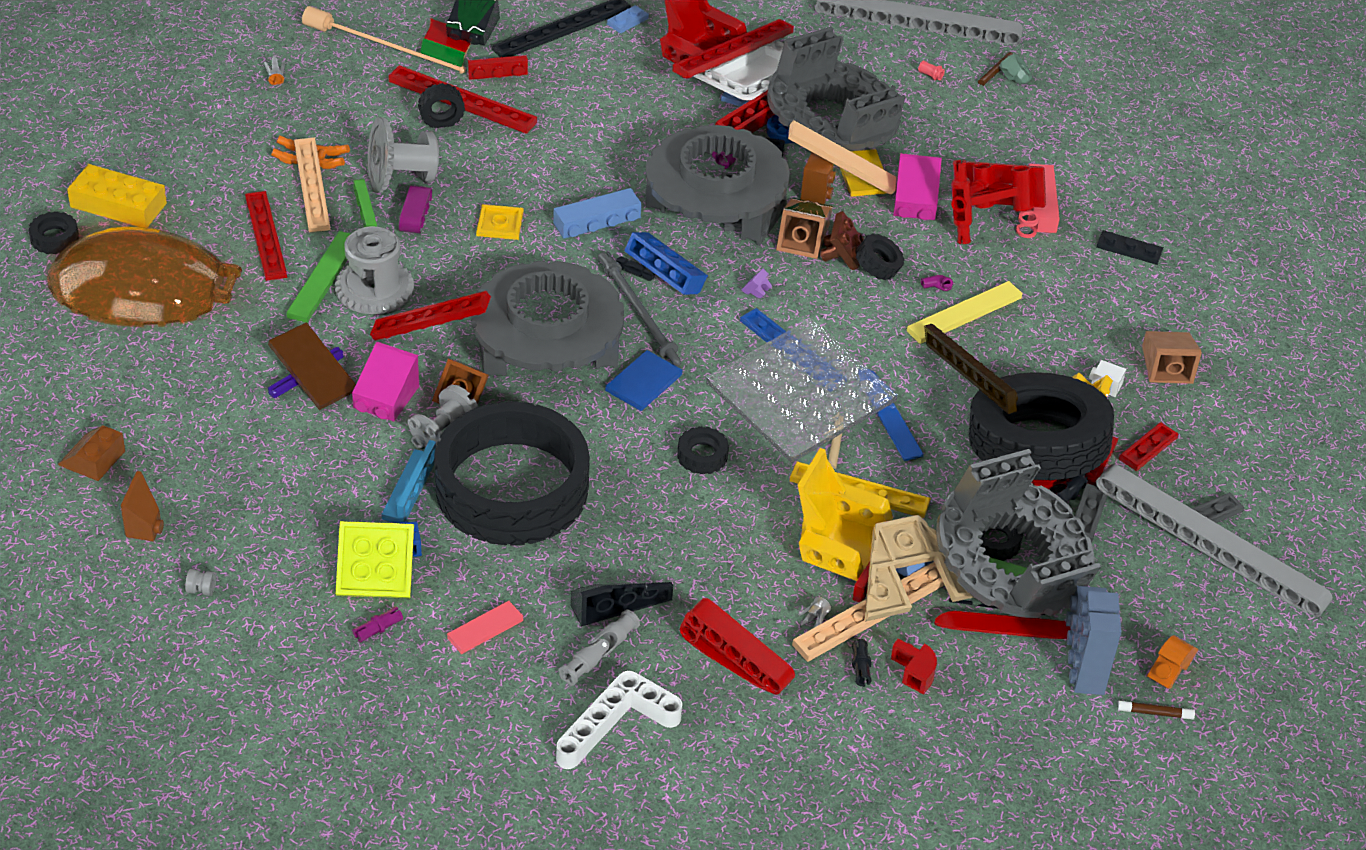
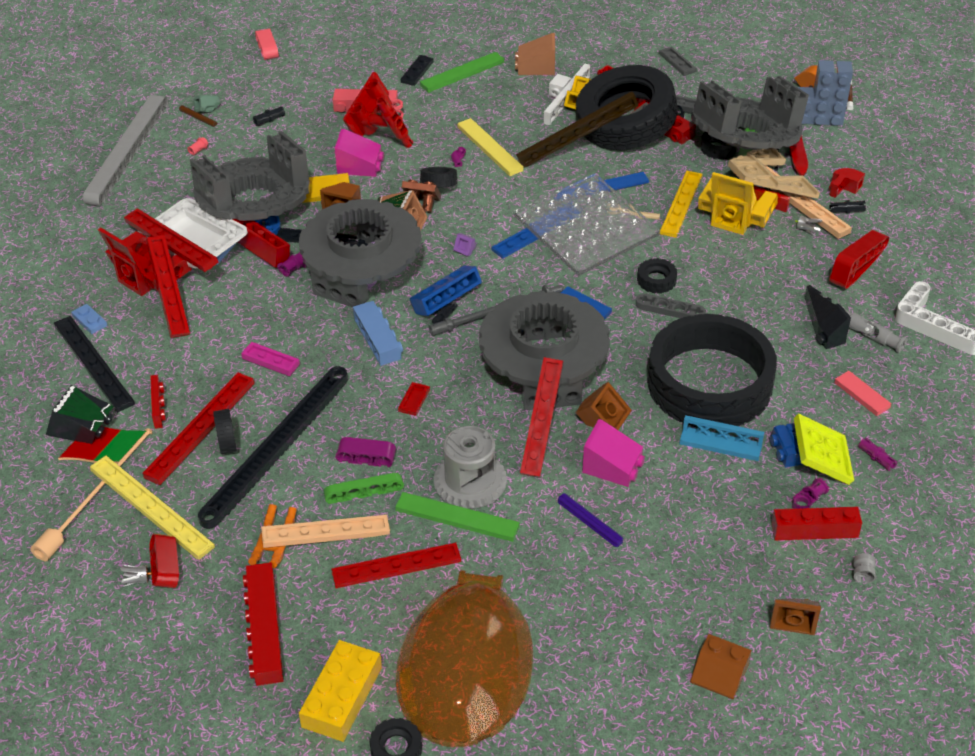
camera: 85 degrees left, 0 degrees up
reddish brown tile [268,322,356,410] -> none
light grey piece [368,117,439,193] -> none
light grey piece [407,385,478,448] -> none
yellow tile [476,204,524,240] -> none
light nougat tile [788,121,896,195] -> none
light grey beam [1096,464,1333,618] -> none
none -> light yellow tile [90,456,215,560]
none -> red plate [146,236,190,338]
none -> red beam [149,533,179,588]
none -> black gear [198,366,348,529]
none -> dark pink plate [241,342,300,376]
none -> red brick [243,562,284,686]
none -> black pin [253,106,285,126]
none -> coral beam [255,28,279,60]
none -> red tile [398,382,430,416]
none -> bright green tile [420,52,504,93]
none -> white tile [544,64,590,125]
none -> dark grey beam [636,293,706,318]
none -> red brick [771,507,862,541]
none -> magenta connector [792,477,829,509]

